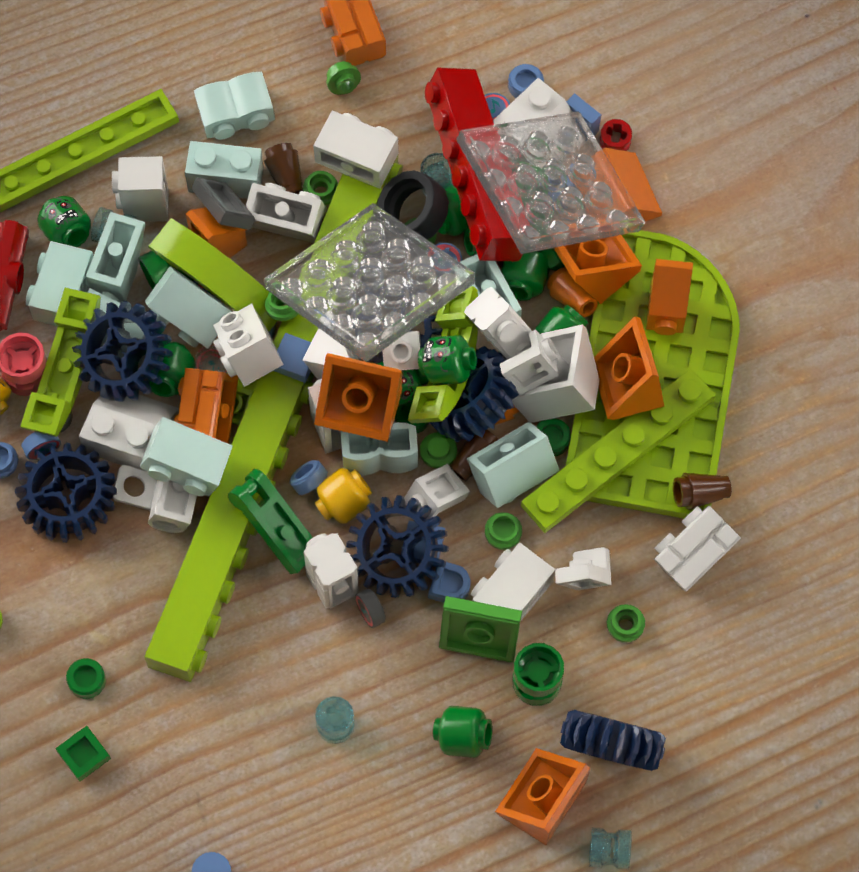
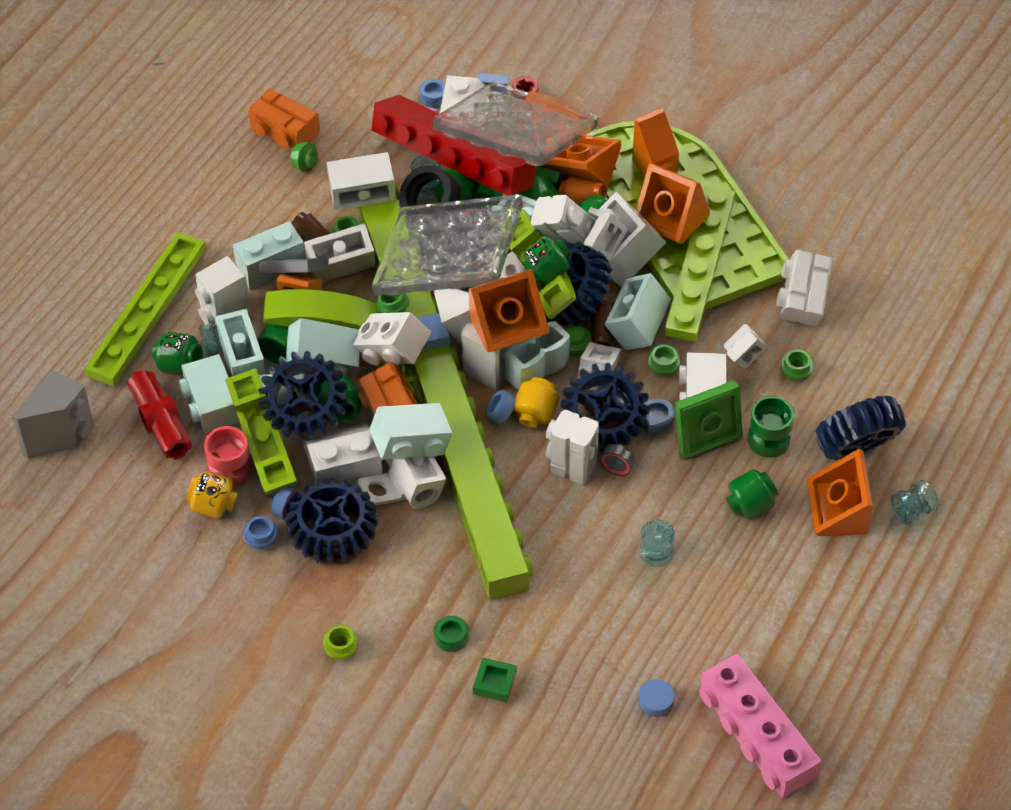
camera: 35 degrees left, 15 degrees down
light aqua brick [194,72,275,140] -> none
green plate [228,469,313,574] -> none
reddish brown cone [673,473,732,510] -> none

